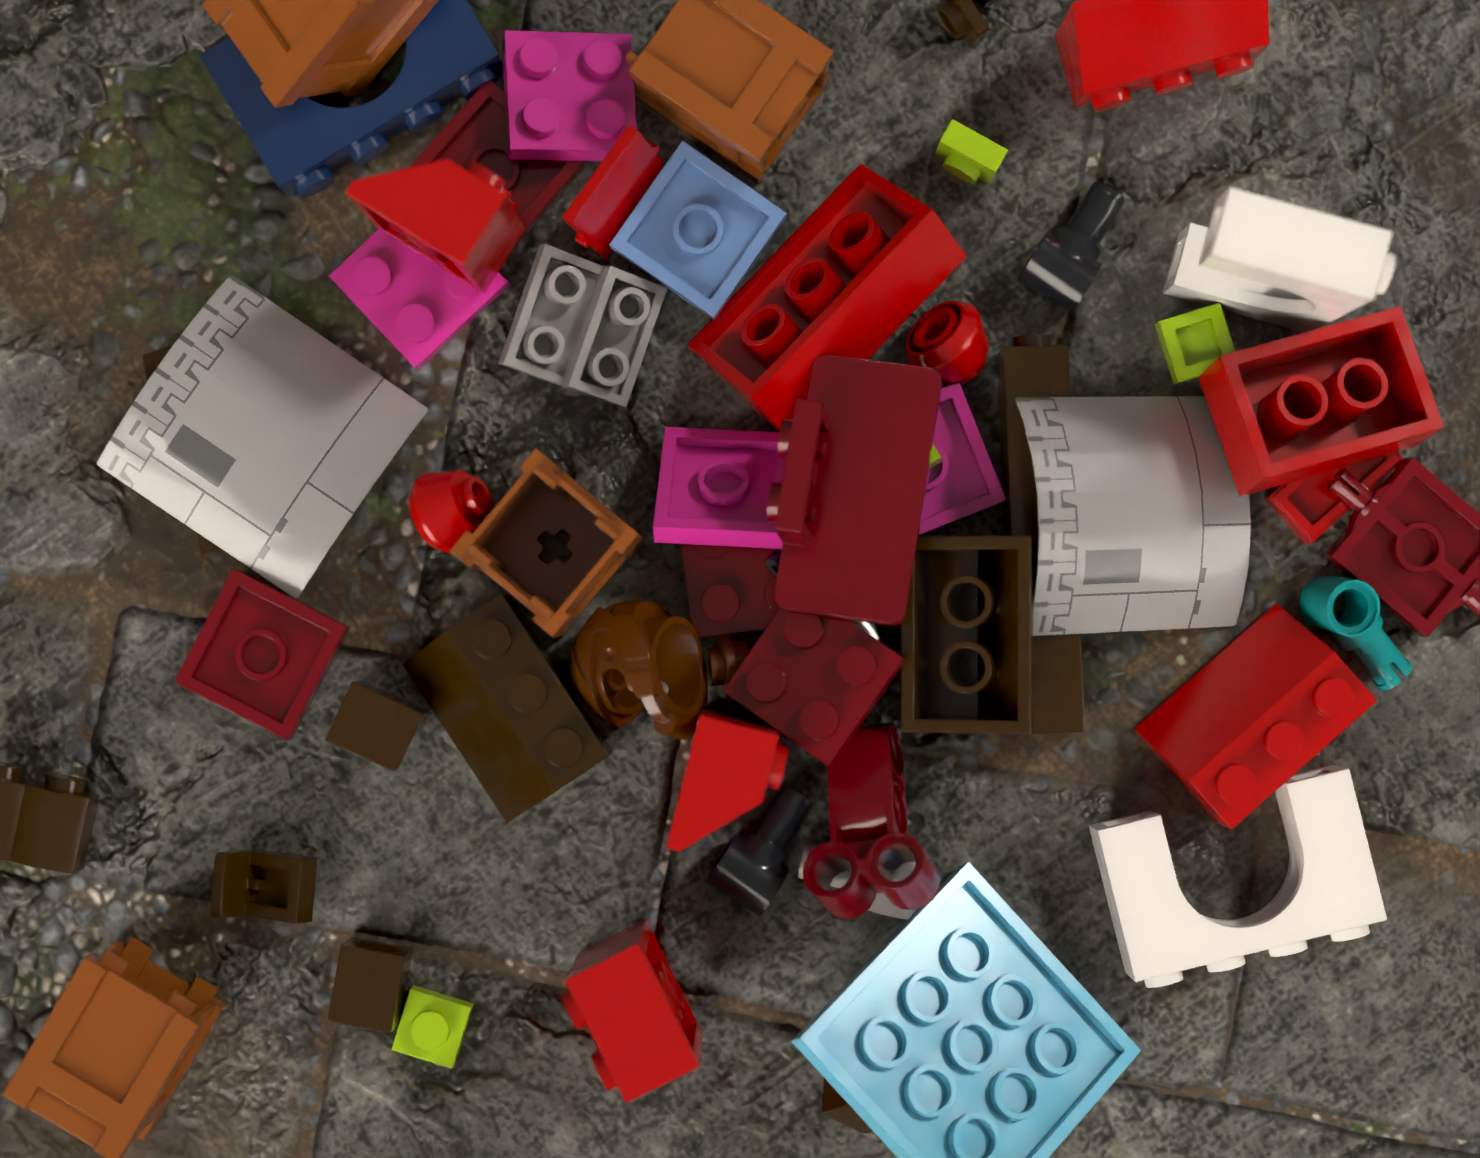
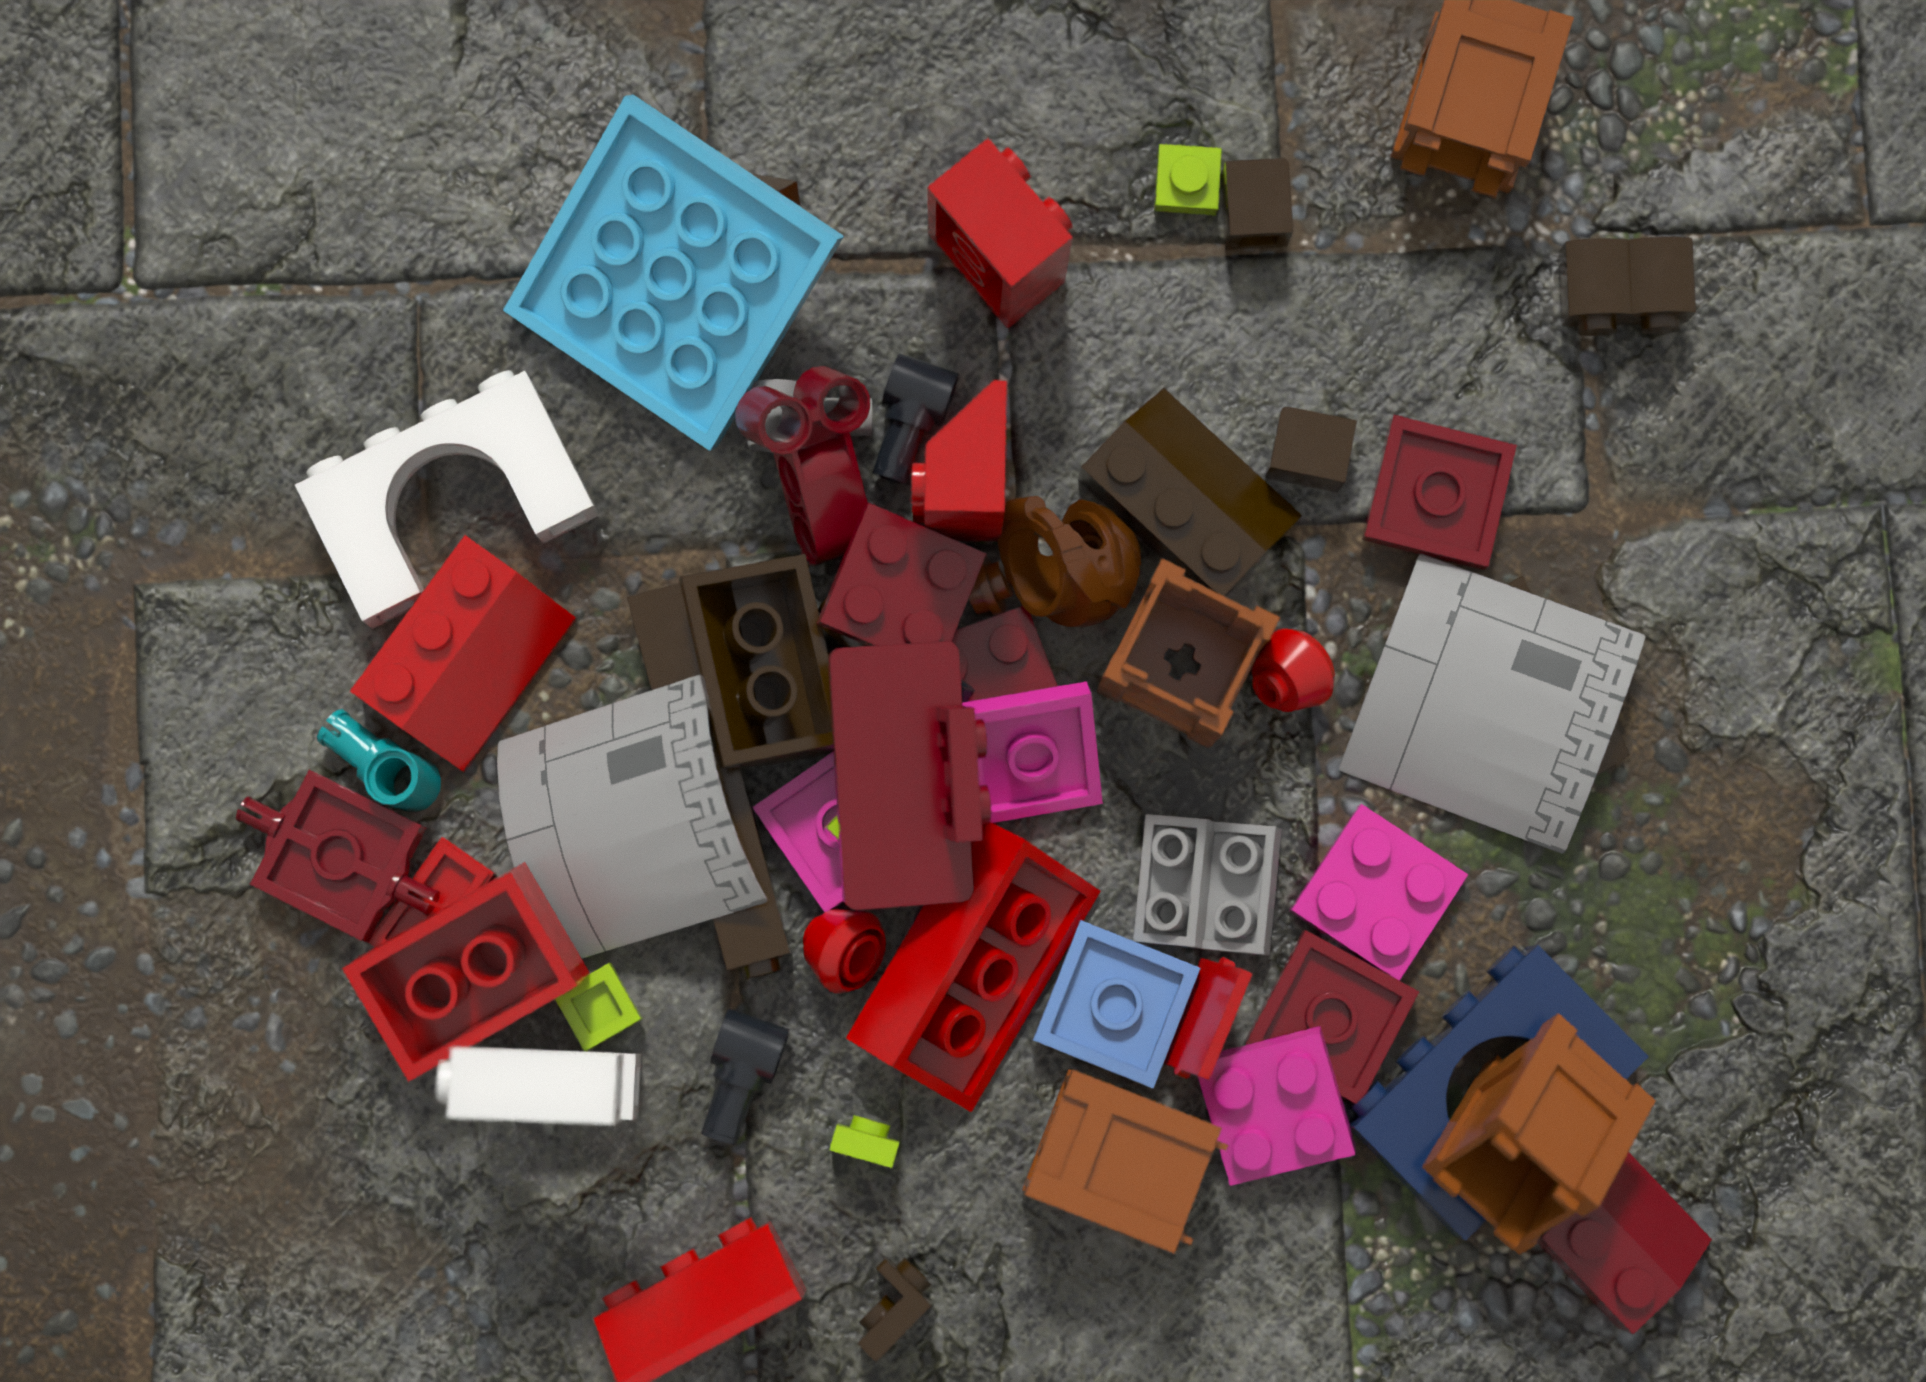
camera: 160 degrees right, 5 degrees down
dark brown bracket [211,849,317,924] -> none
red slope [345,159,525,294] -> none

